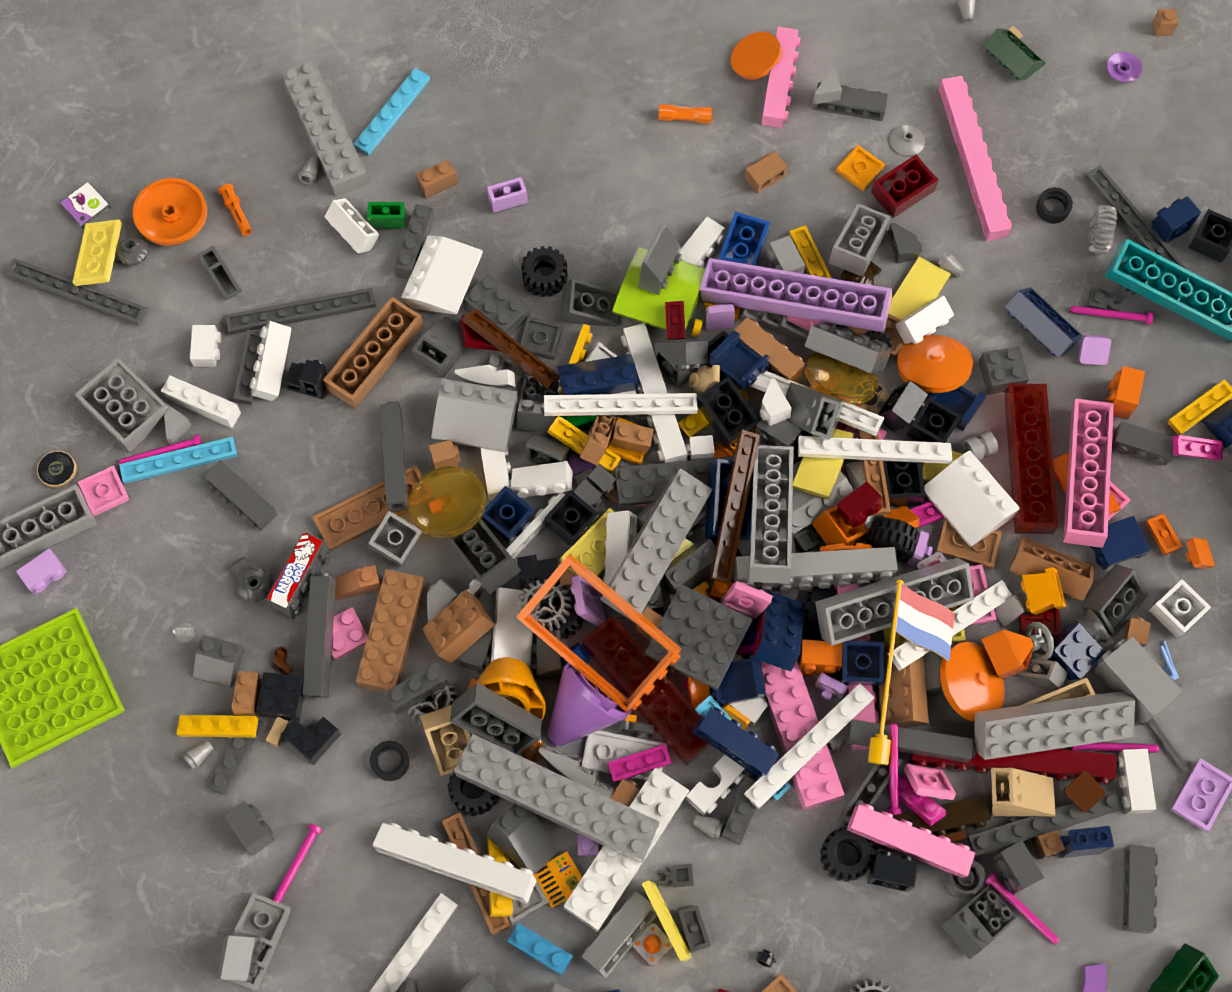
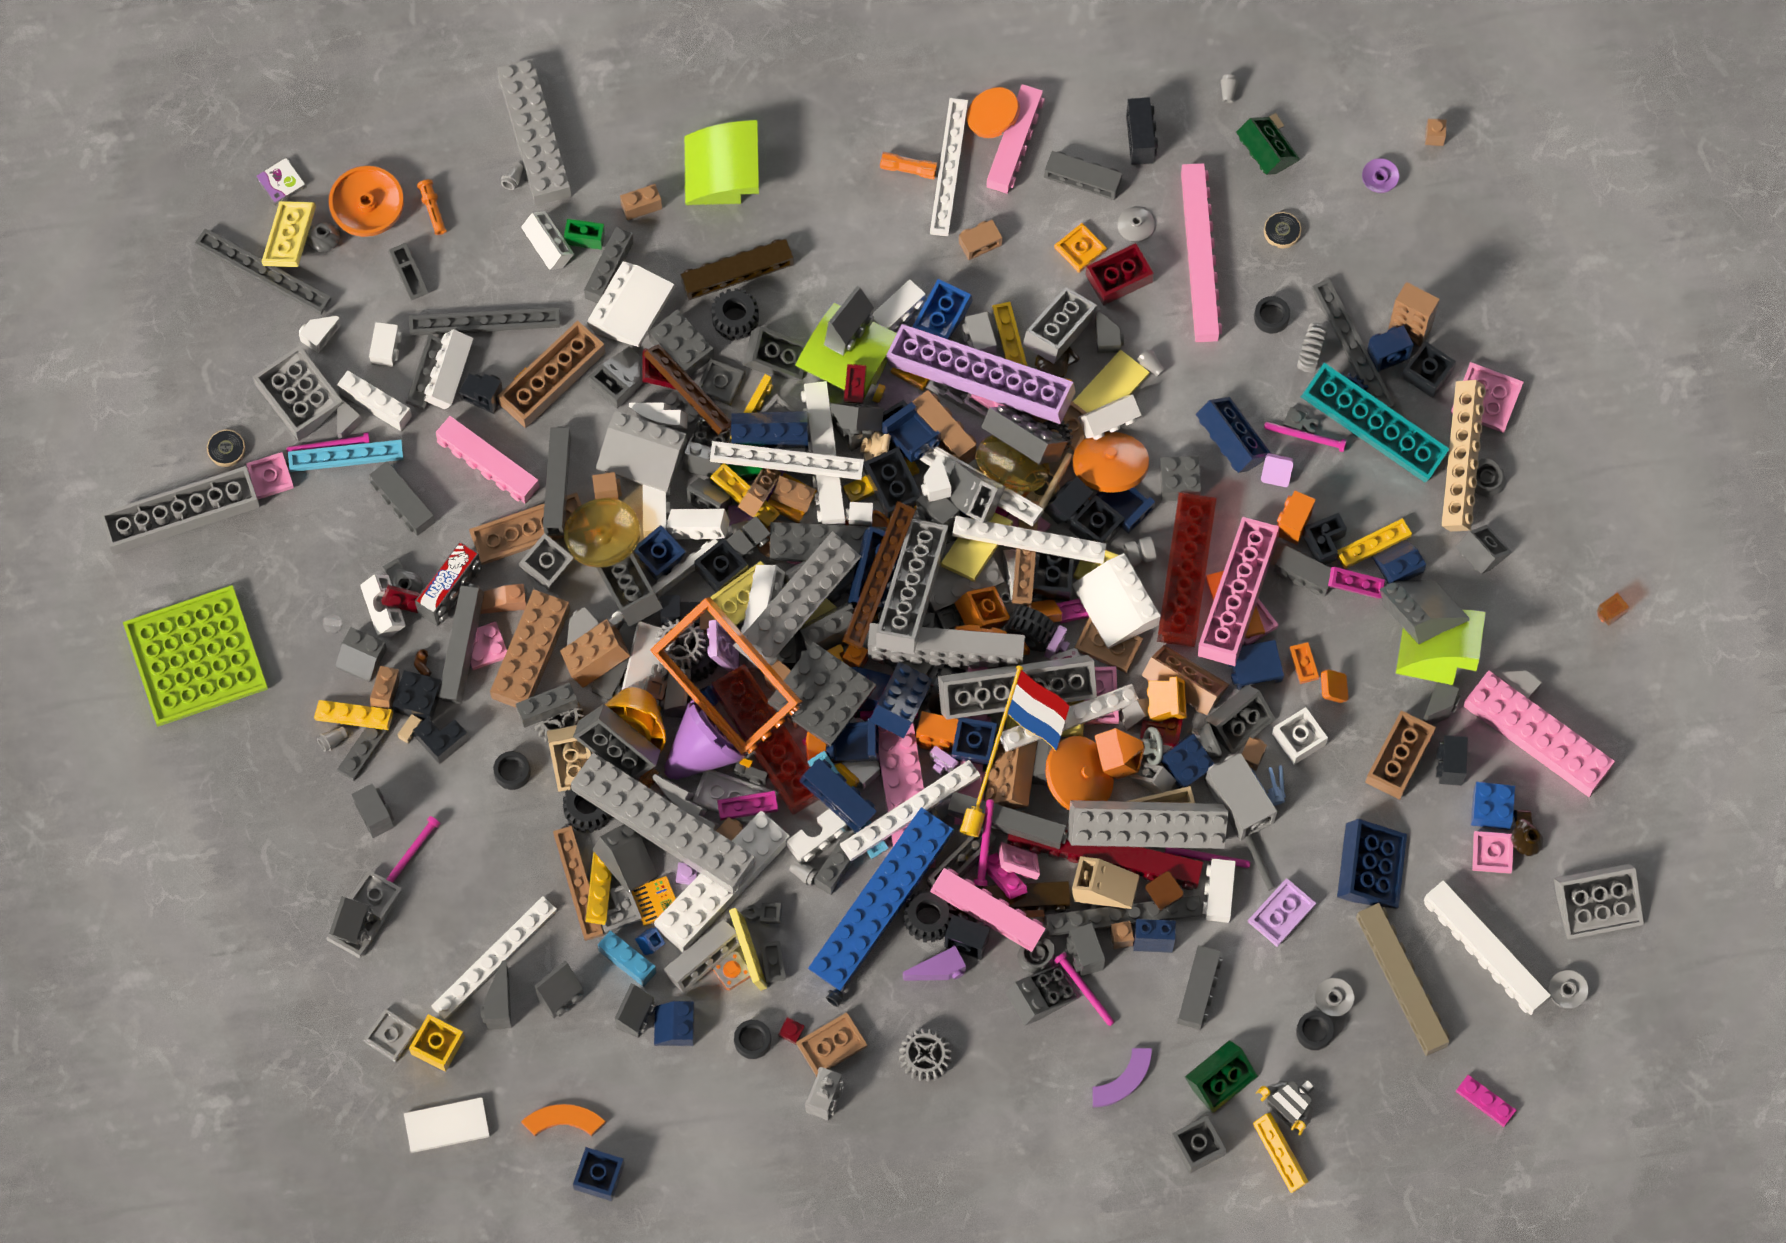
camera: 10 degrees right, 0 degrees up
lavender brick [16,548,68,595] -> none
medium azure plate [353,68,430,156] -> none
white brick [373,823,537,904] -> none
lavender brick [487,177,528,213] -> none
lavender piece [705,304,735,330] -> none
bright pink plate [721,581,773,619] -> none
light grey slope [813,68,842,104] -> none
dark red brick [837,481,883,529] -> none
none -> white slope [299,316,341,353]
none -> white arch [360,574,406,637]
none -> dark red plate [381,585,421,614]
none -> bright pink brick [436,416,540,503]
none -> blue slope [635,927,665,955]
none -> dark grey plate [644,664,668,701]
none -> dark brown brick [680,239,794,301]
none -> lime slope [684,120,759,205]
none -> blue brick [808,807,954,993]
none -> medium lavender slope [903,946,966,981]
none -> white plate [930,98,968,236]
none -> tan bar [1038,453,1073,511]
none -> black brick [1126,97,1158,165]
none -> black tile [1264,212,1301,249]
none -> black brick [1303,512,1347,565]
none -> medium nougat brick [1388,282,1440,347]

